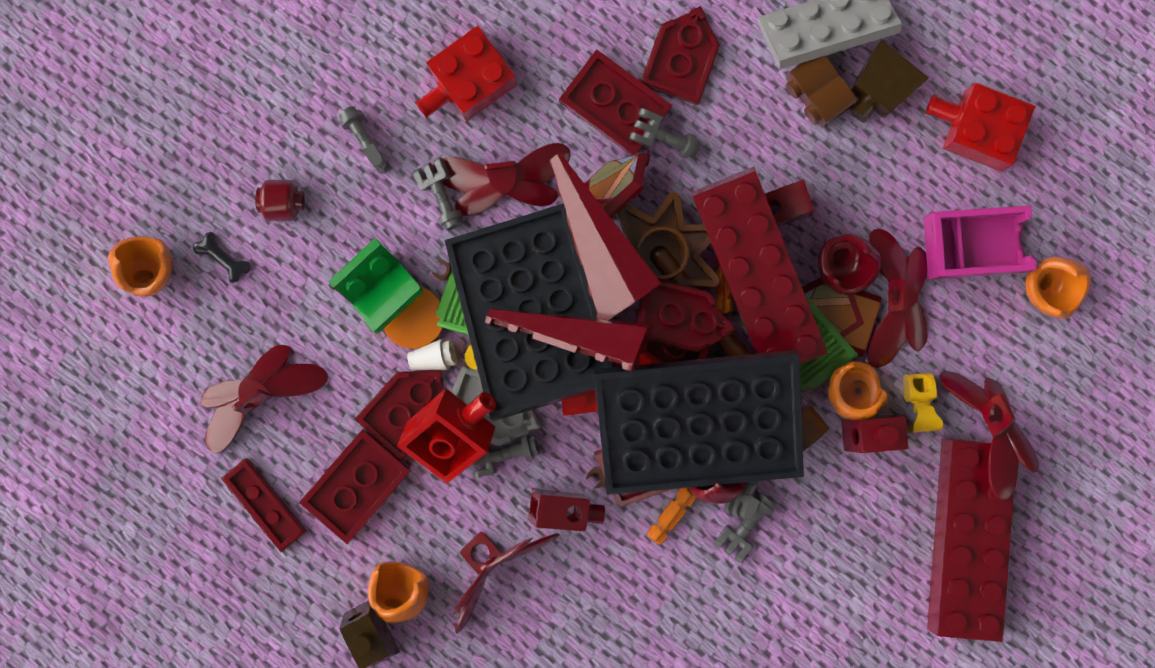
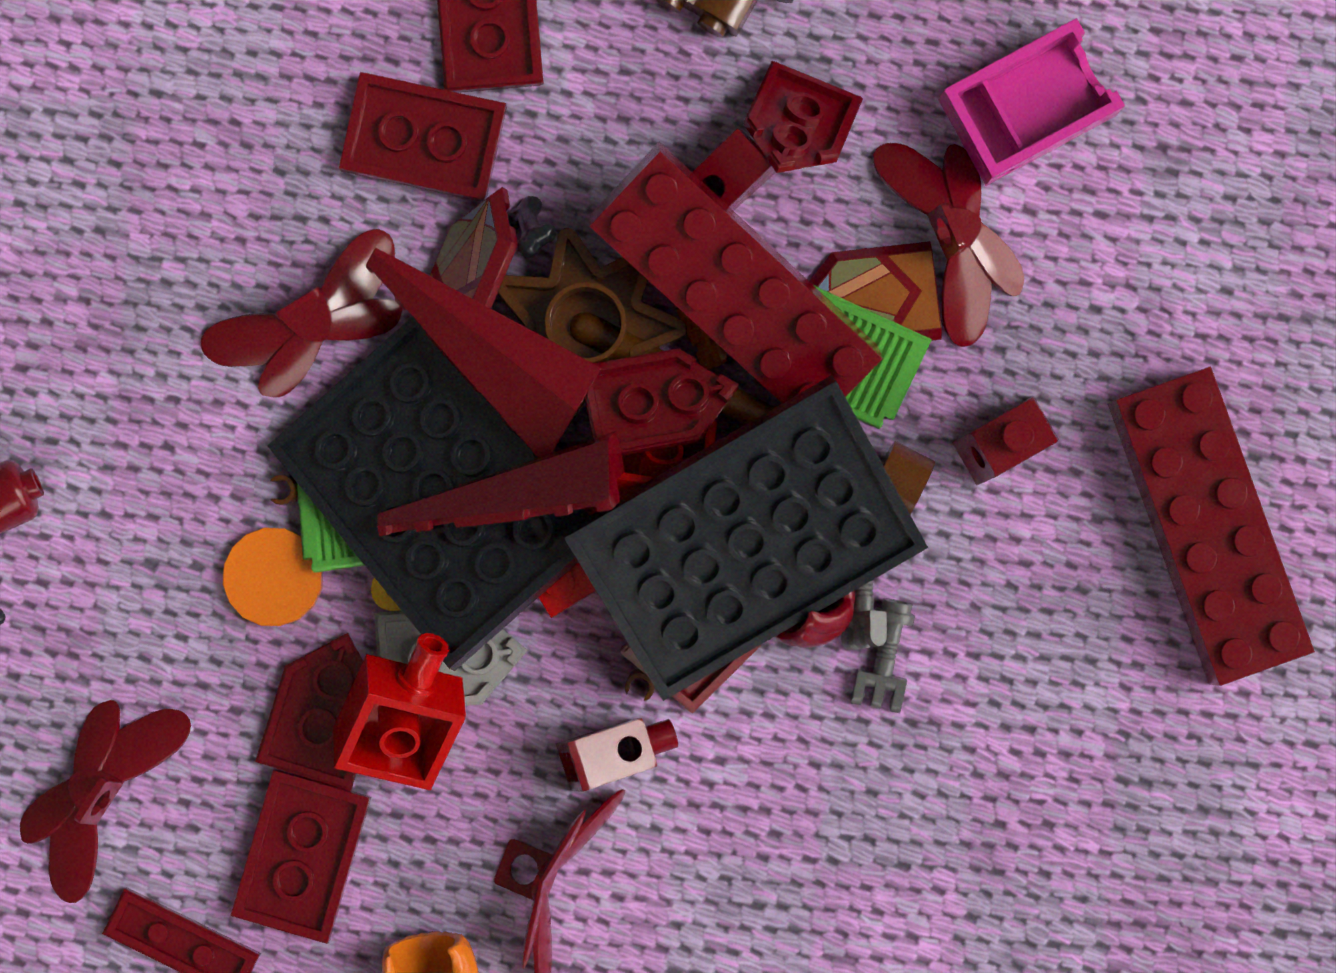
camera: 30 degrees left, 0 degrees up
green bracket [328,238,423,334] -> none
dark grey hinge [339,106,388,173] -> none
white cone [407,339,457,371] -> none
dark grey hinge [413,157,463,231] -> none
red brick [415,25,517,121] -> none
dark grey hinge [471,435,540,479] -> none
dark grey hinge [629,108,701,159] -> none
orange axle [647,488,697,545] -> none
dark red piece [818,234,881,295] -> none
orange piece [828,361,888,420] -> none
yellow leg [903,372,943,433] -> none
dark red piece [939,371,1039,499] -> none
orange piece [1025,257,1091,319] -> none
none -> black piece [507,196,557,257]
none -> dark red tile [743,61,863,173]

